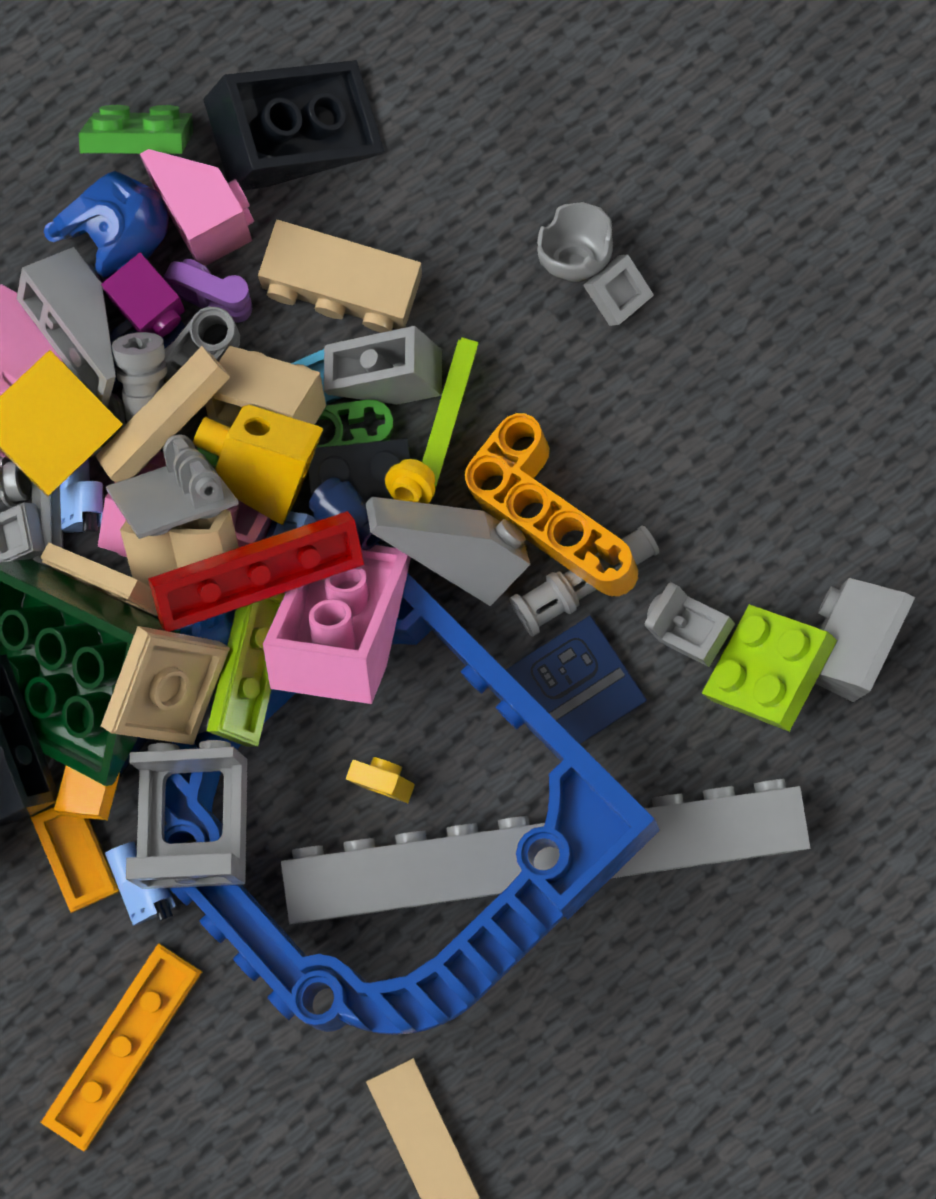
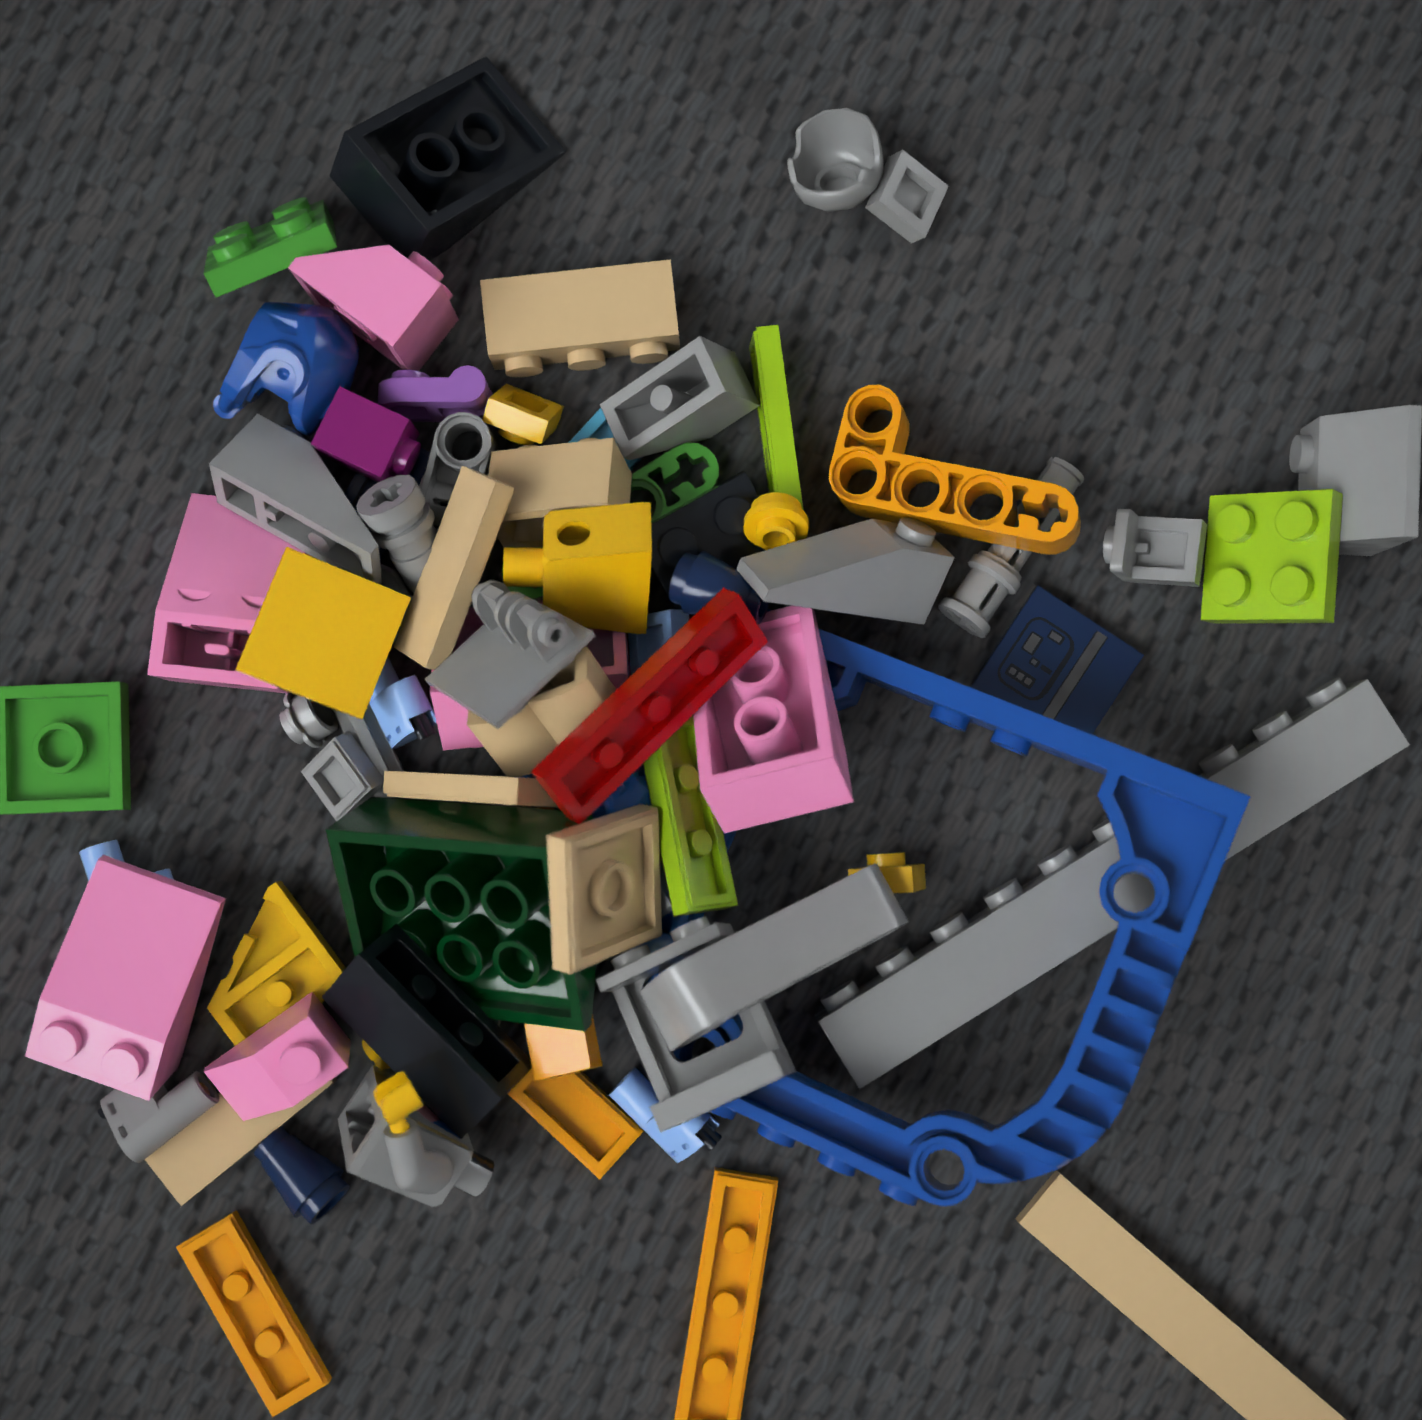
camera: 25 degrees left, 5 degrees up
none -> yellow plate [482,384,564,445]
none -> light grey beam [640,863,909,1052]

